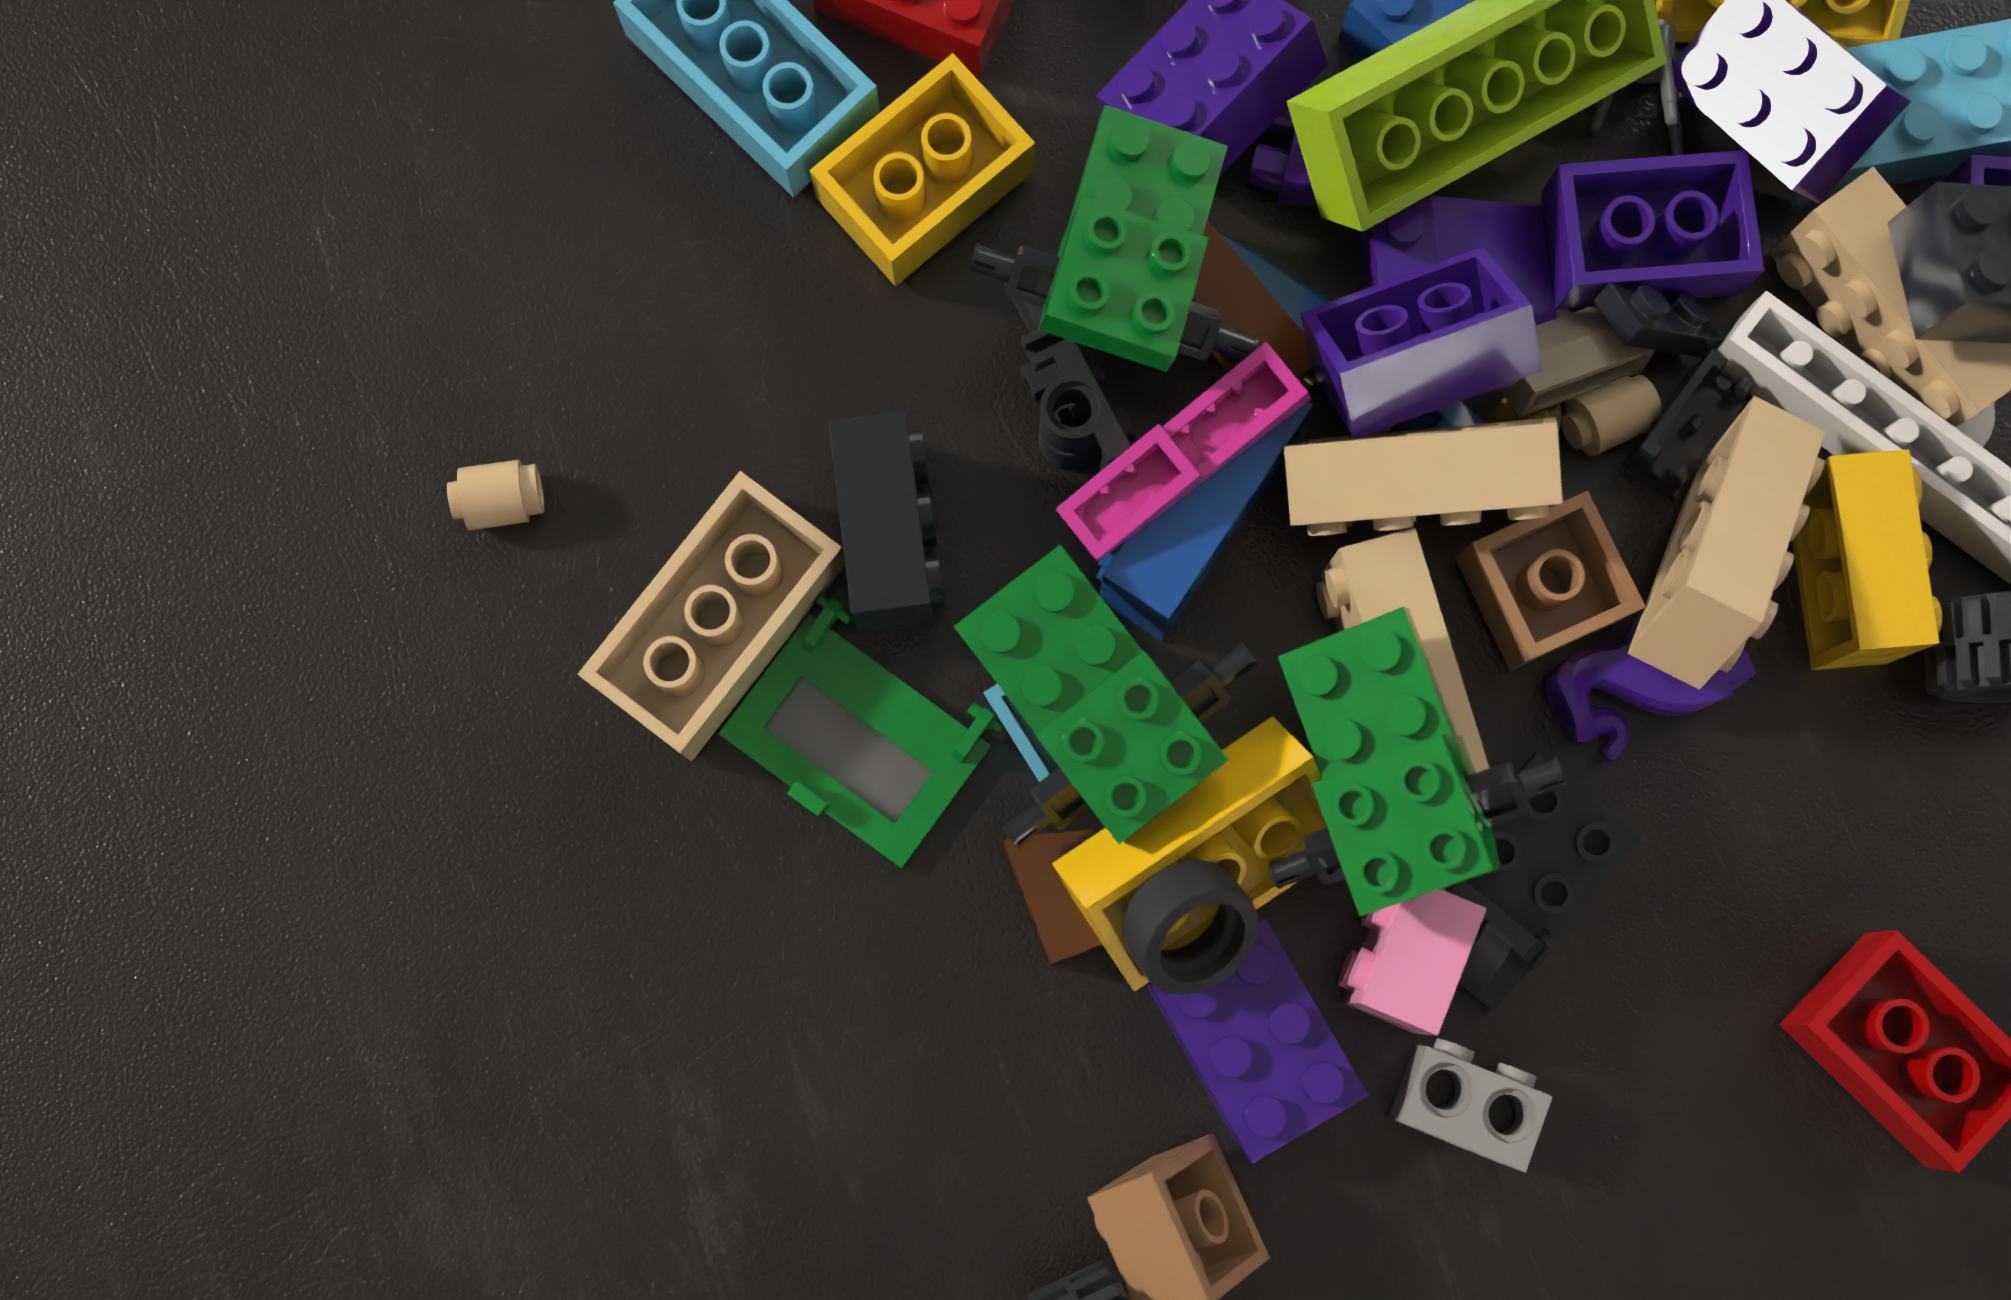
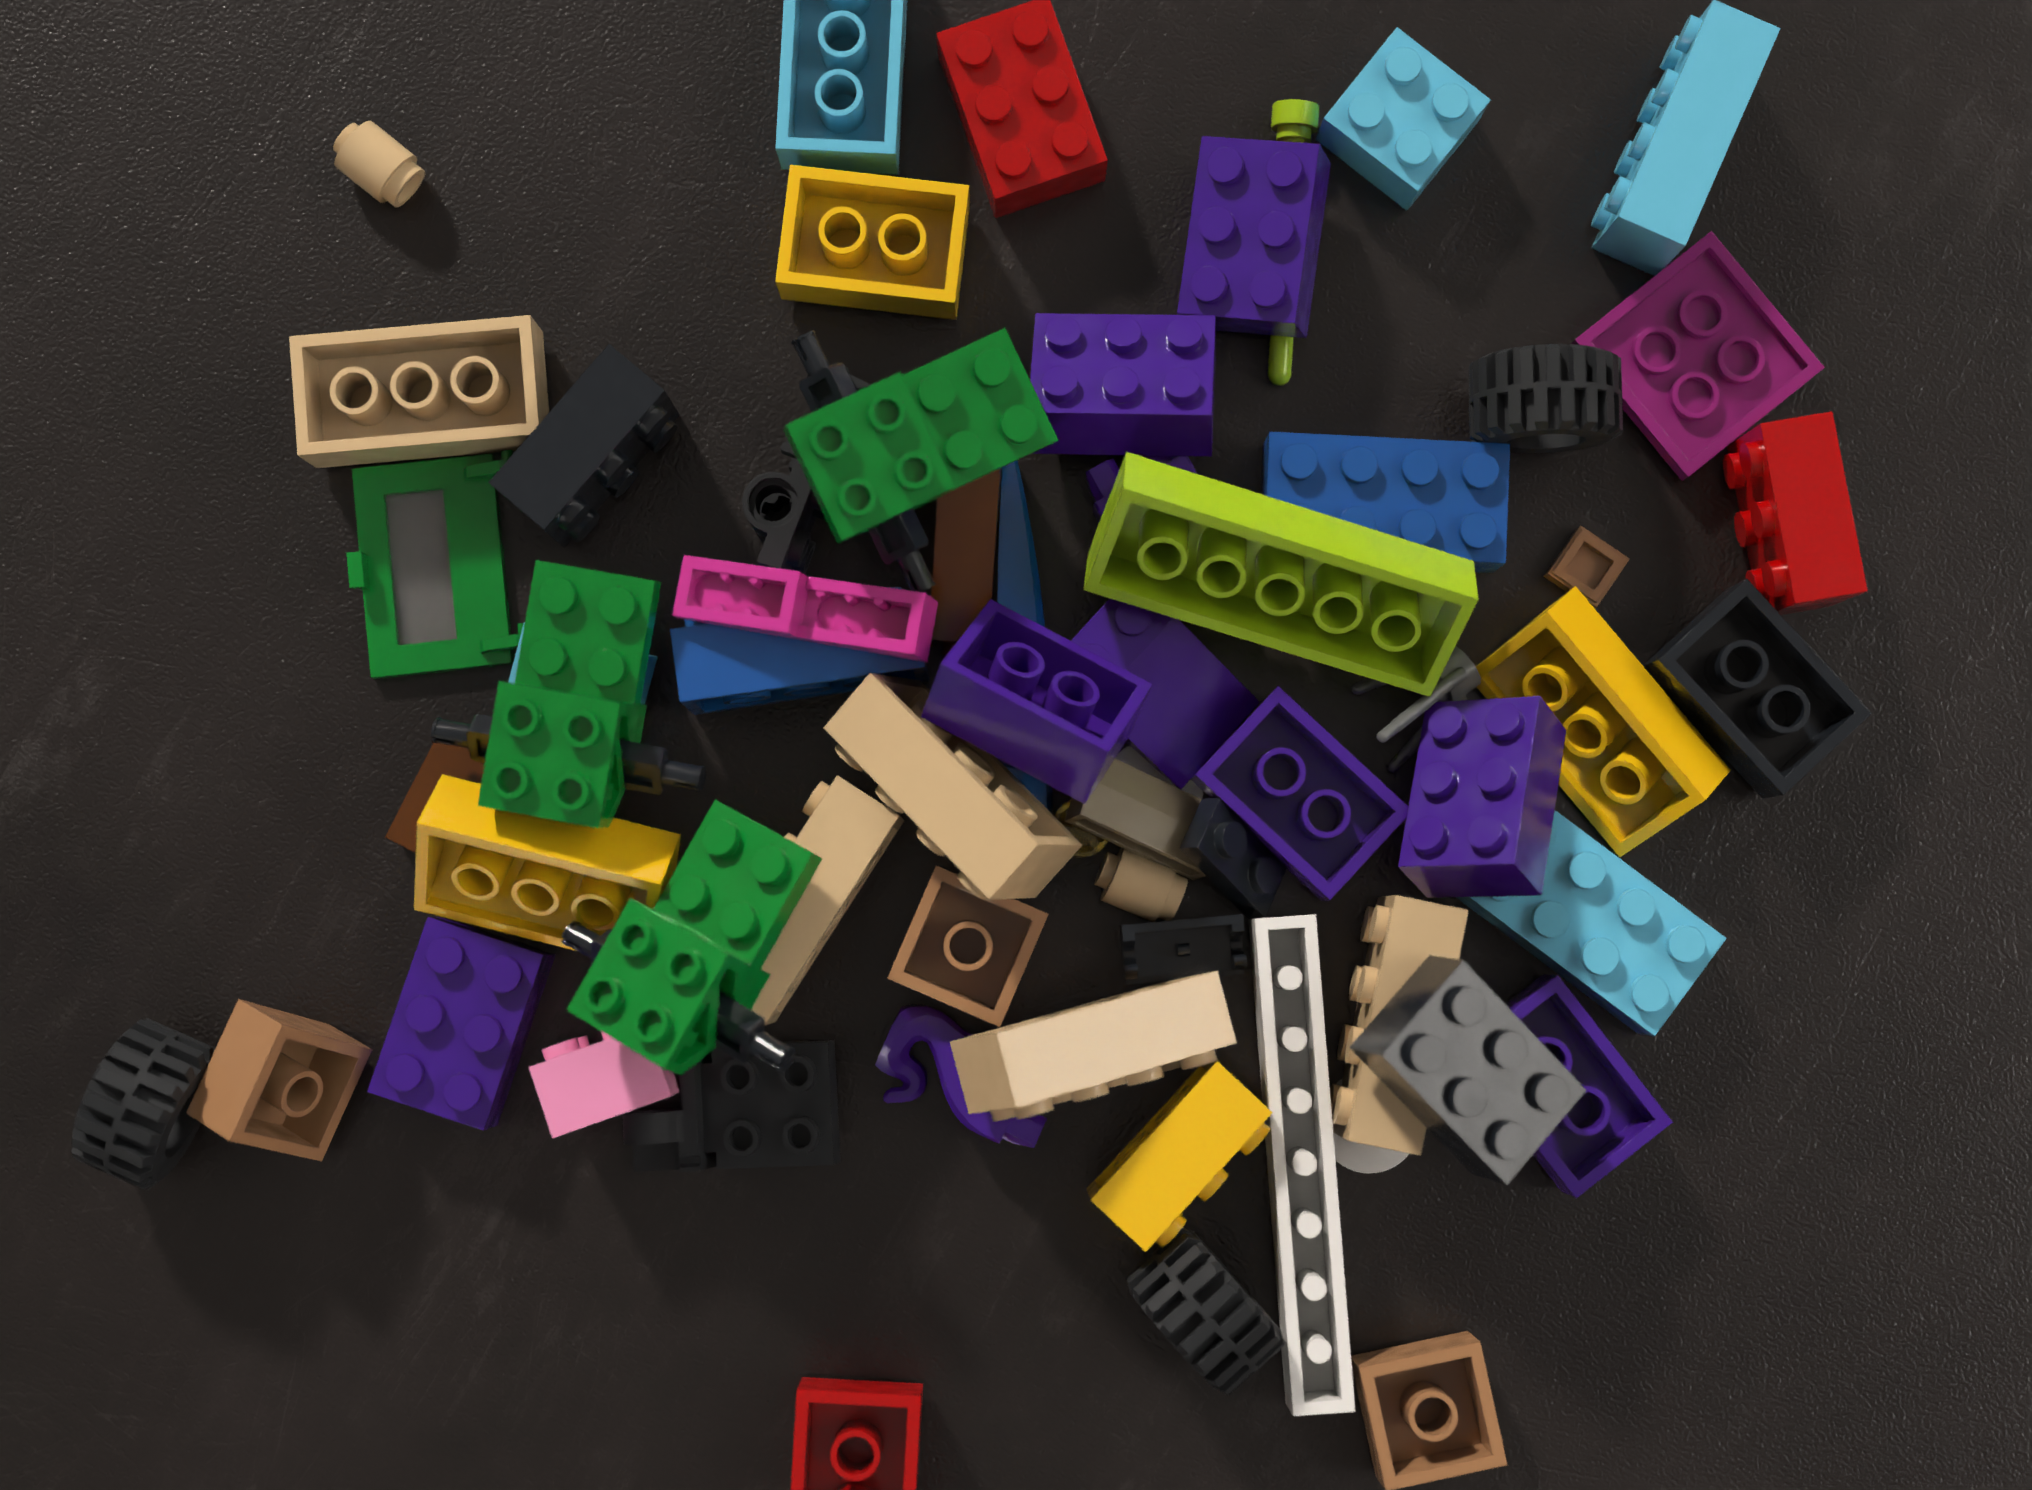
camera: 45 degrees right, 5 degrees up
black tyre [1122,860,1259,995] -> none
light grey brick [1388,1038,1553,1173] -> none

